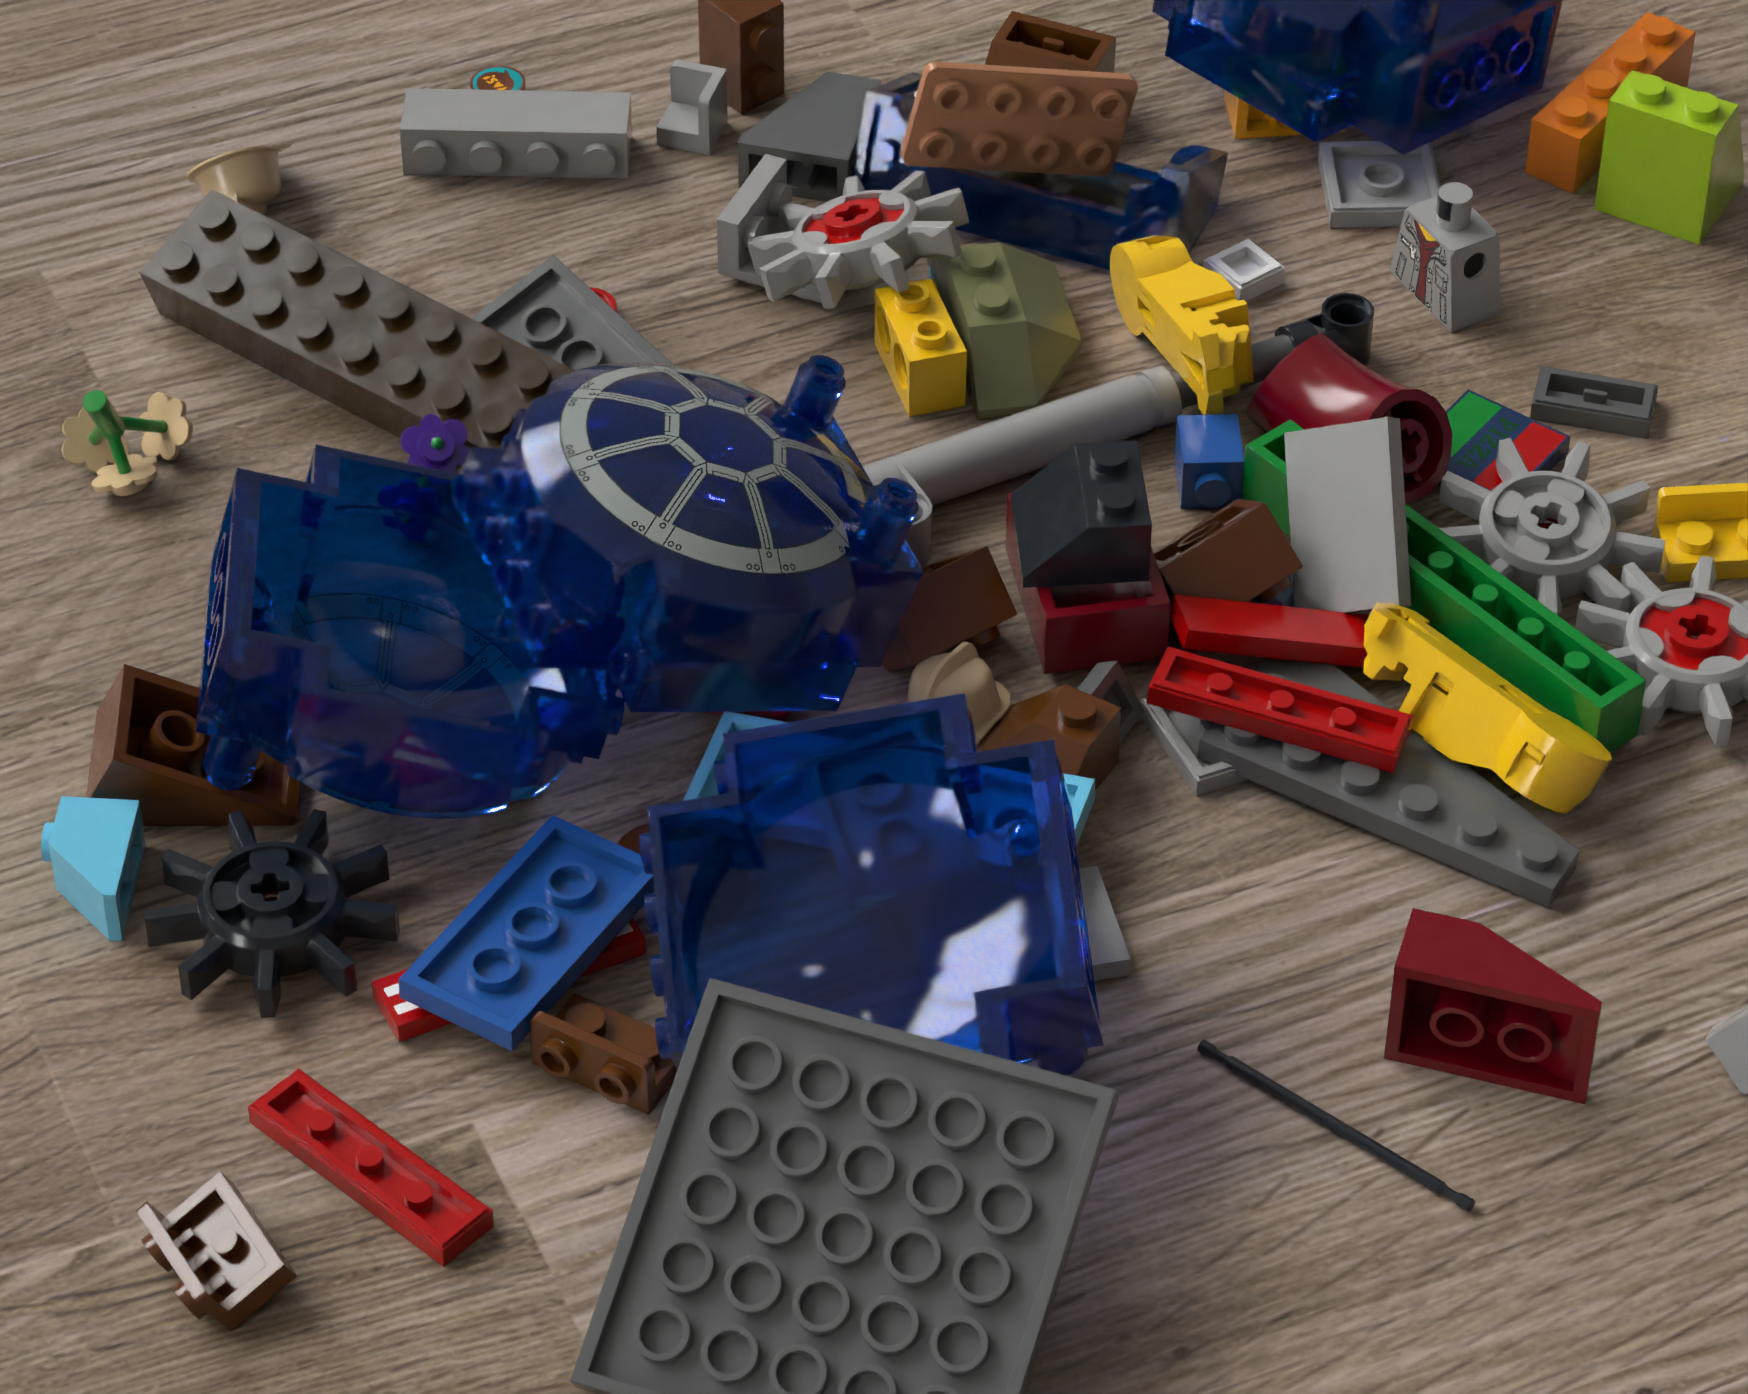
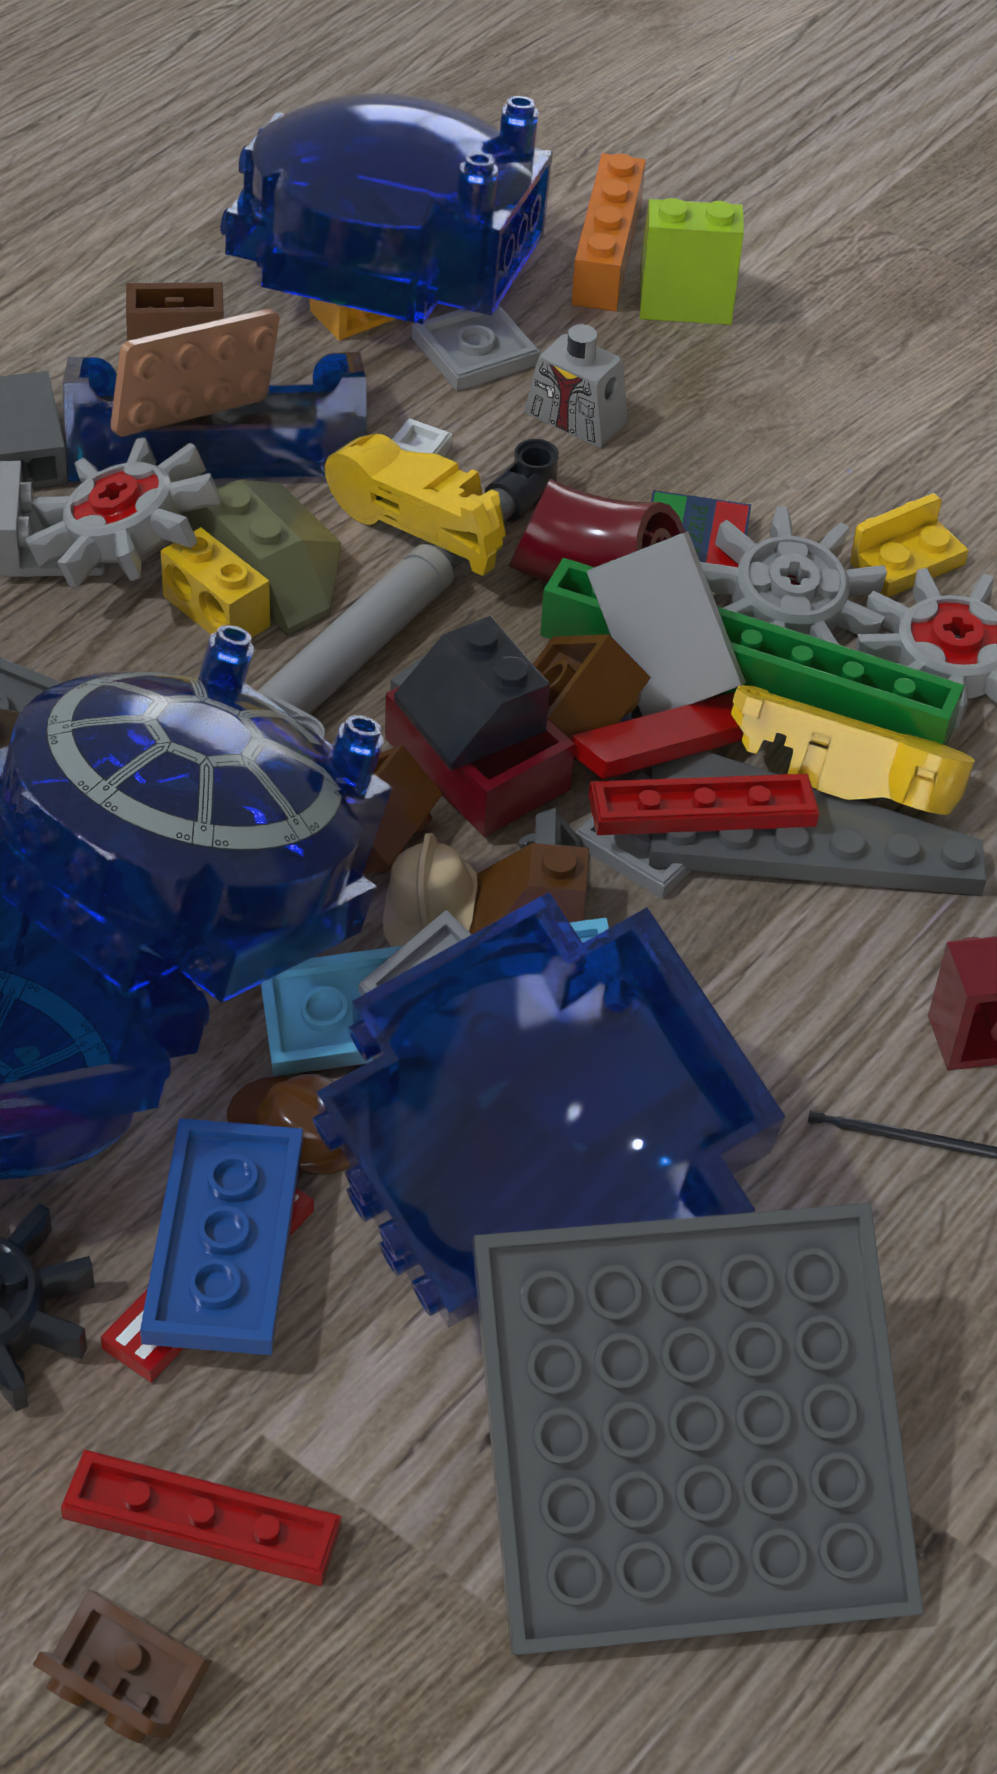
camera: 30 degrees left, 5 degrees up
reddish brown bracket [530,993,687,1115] -> none
blue brick [1174,414,1244,509] -> none
dark grey tile [1530,366,1659,439] -> none

